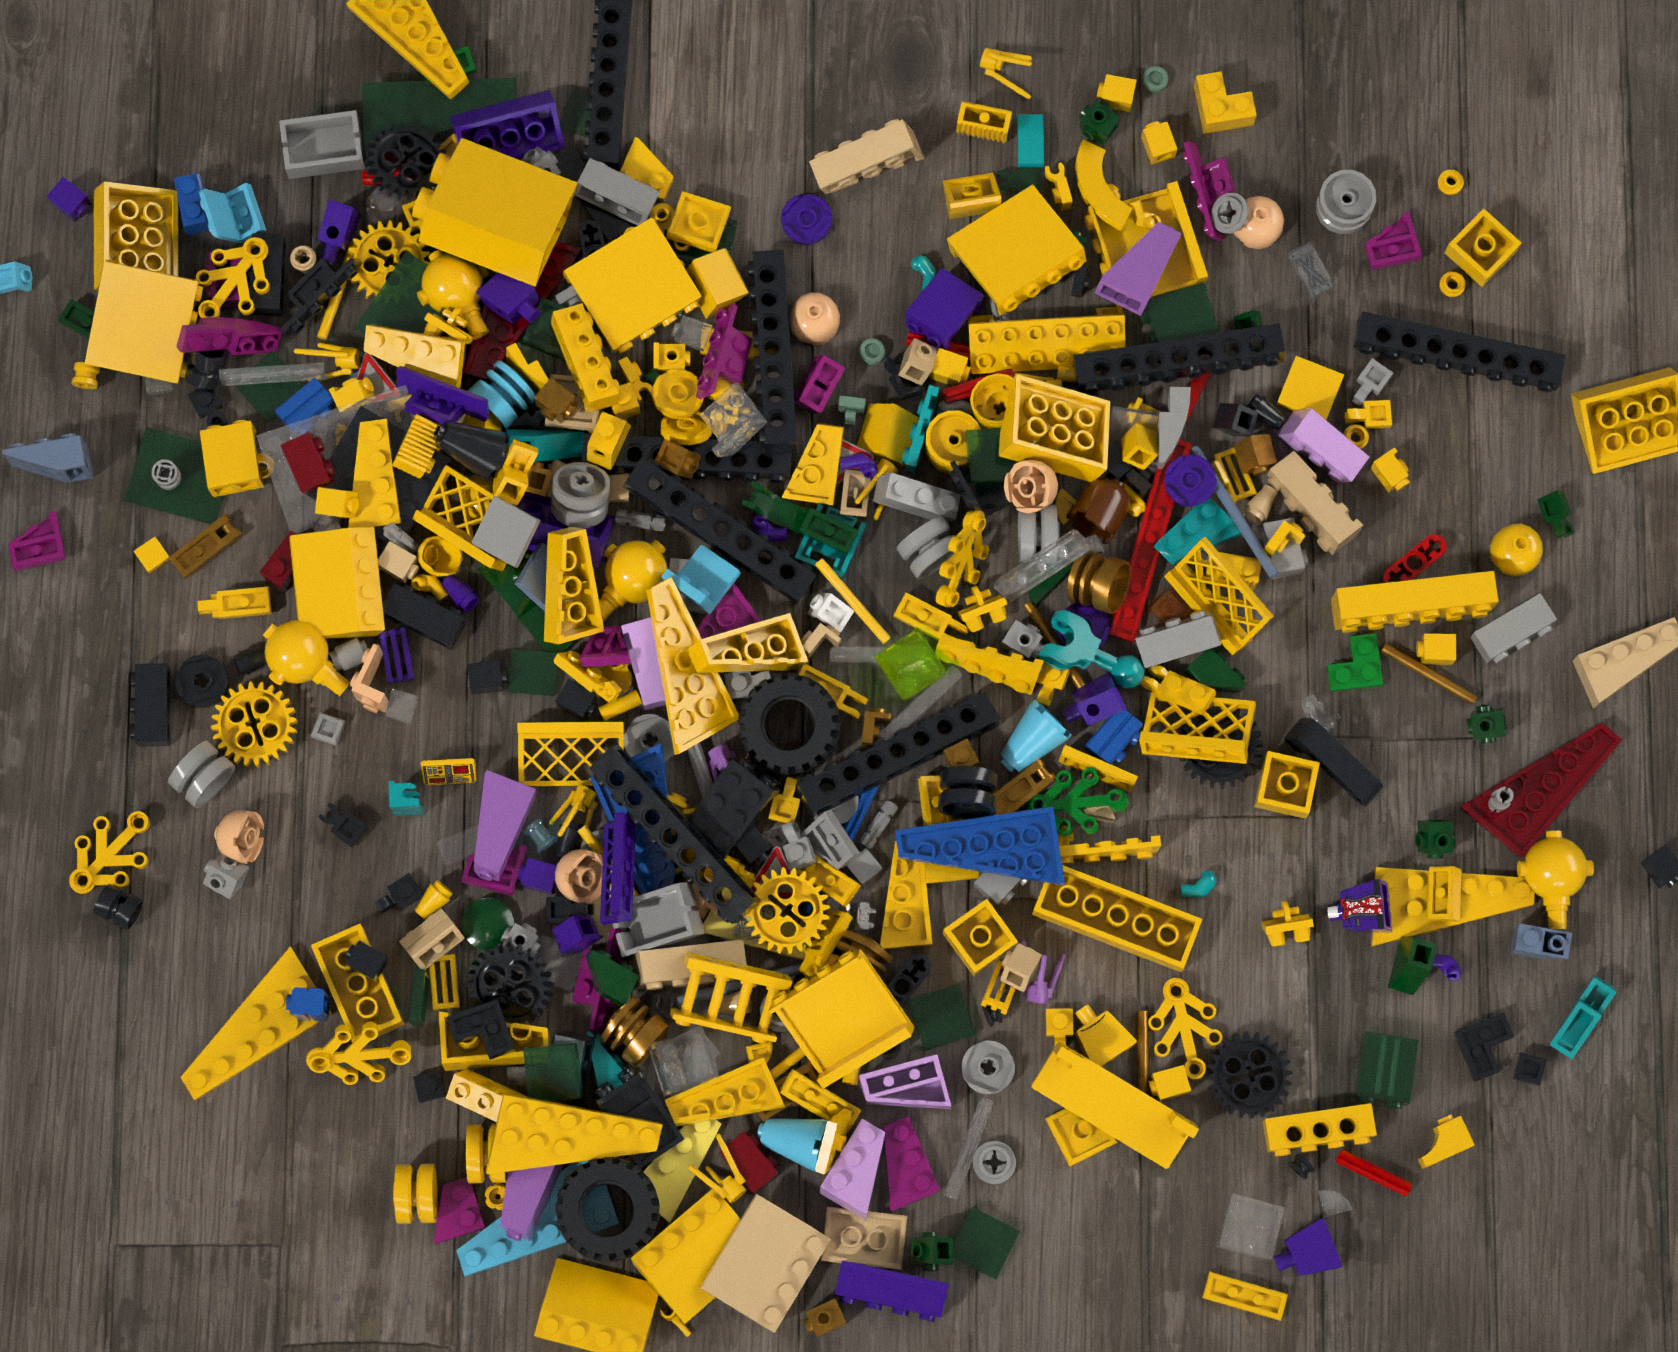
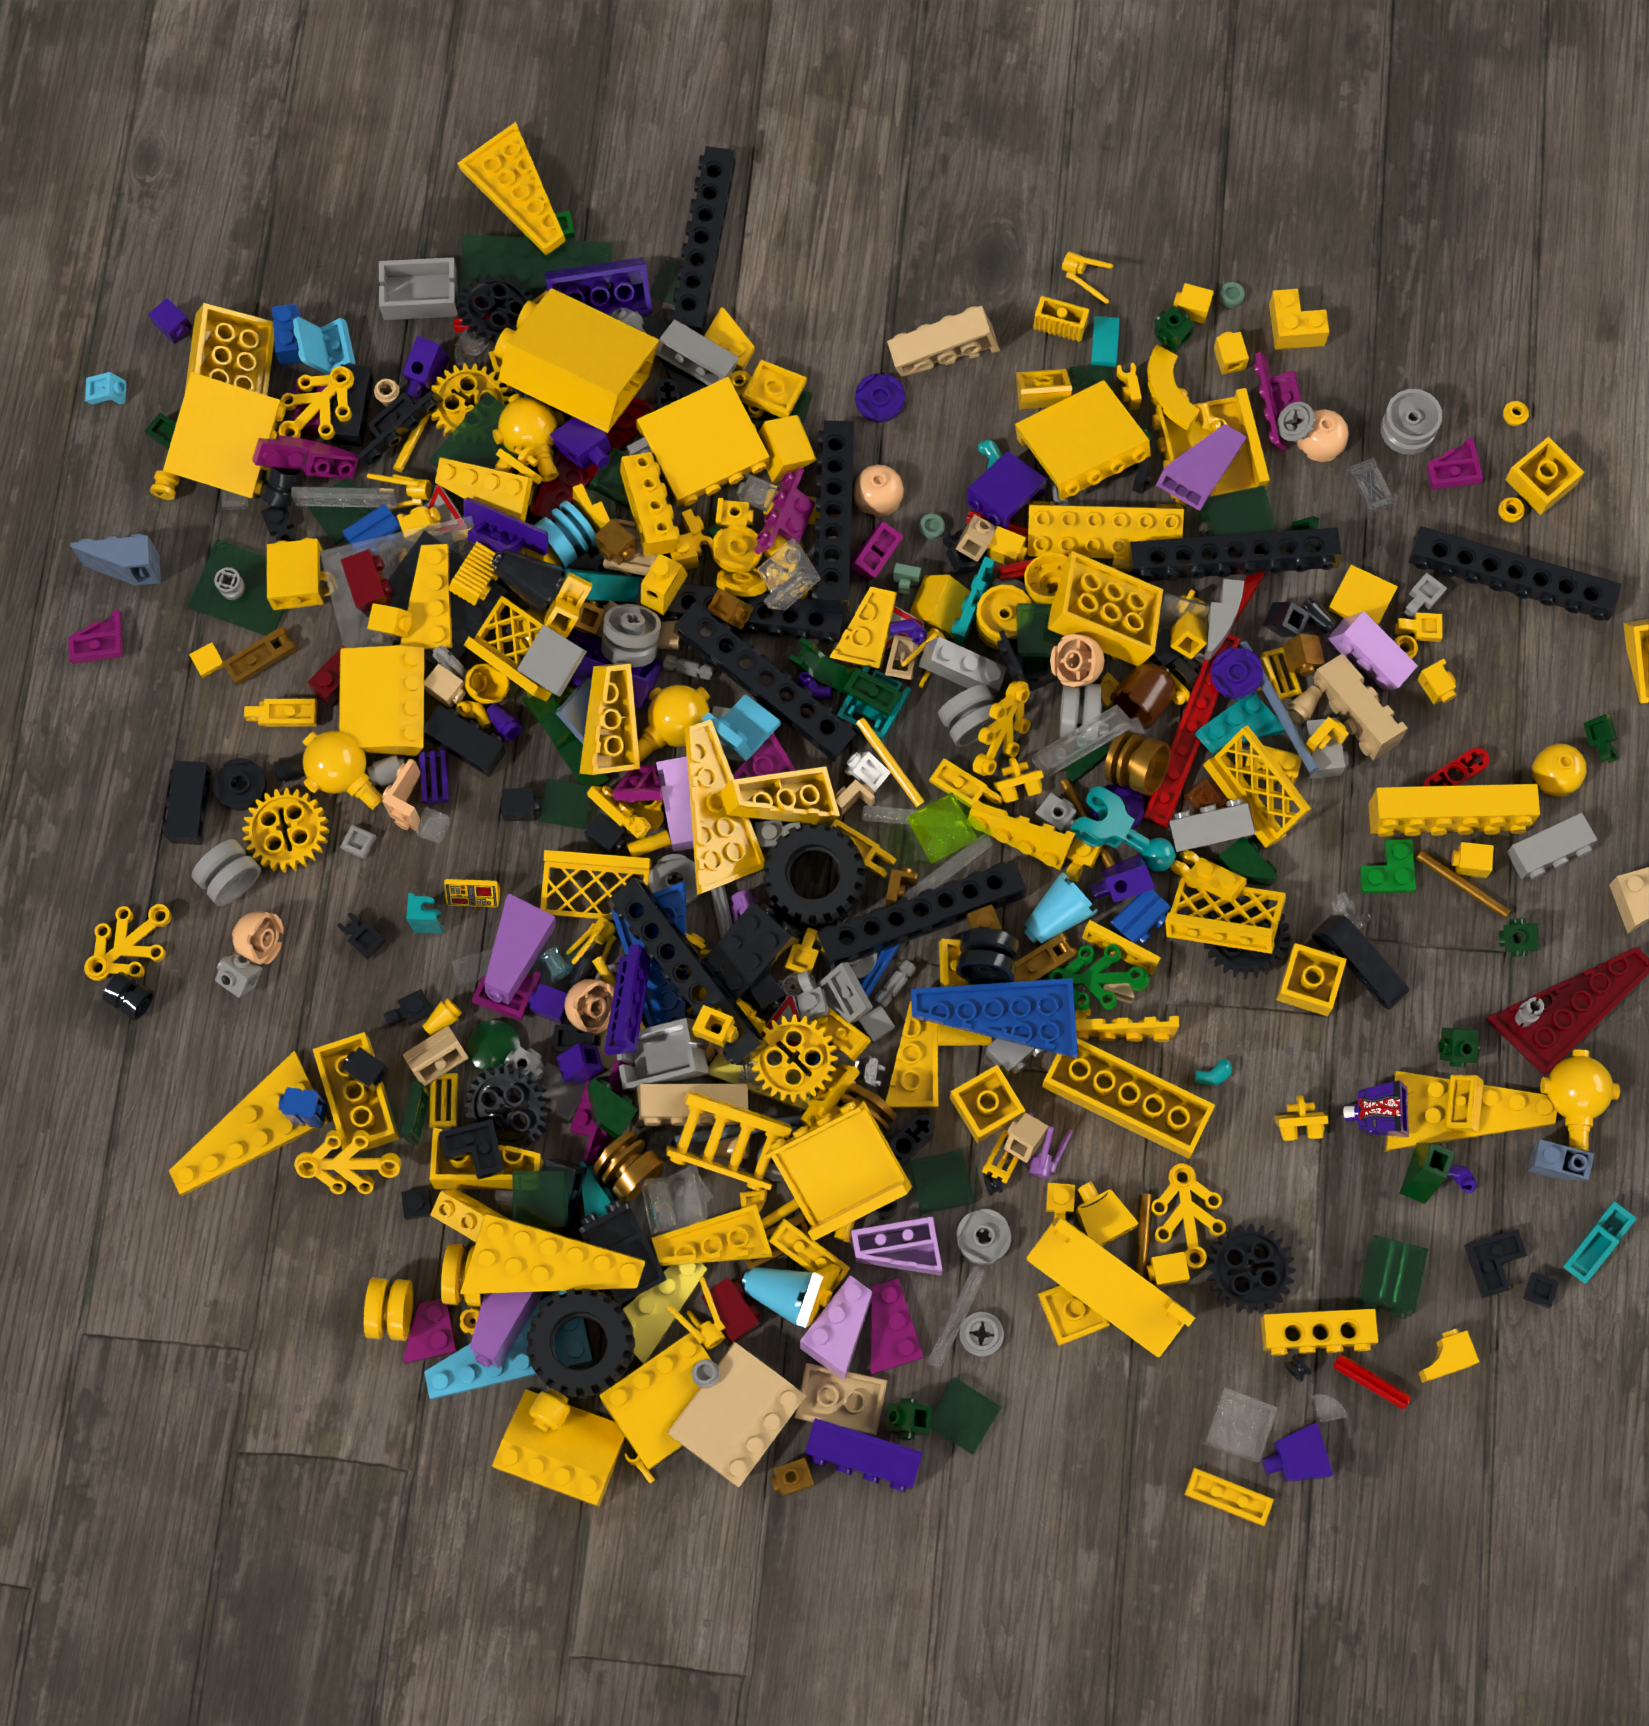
camera: 10 degrees right, 5 degrees down
none -> yellow head [529,1388,570,1433]
none -> yellow brick [692,1005,737,1047]
none -> light grey plate [692,1359,720,1388]

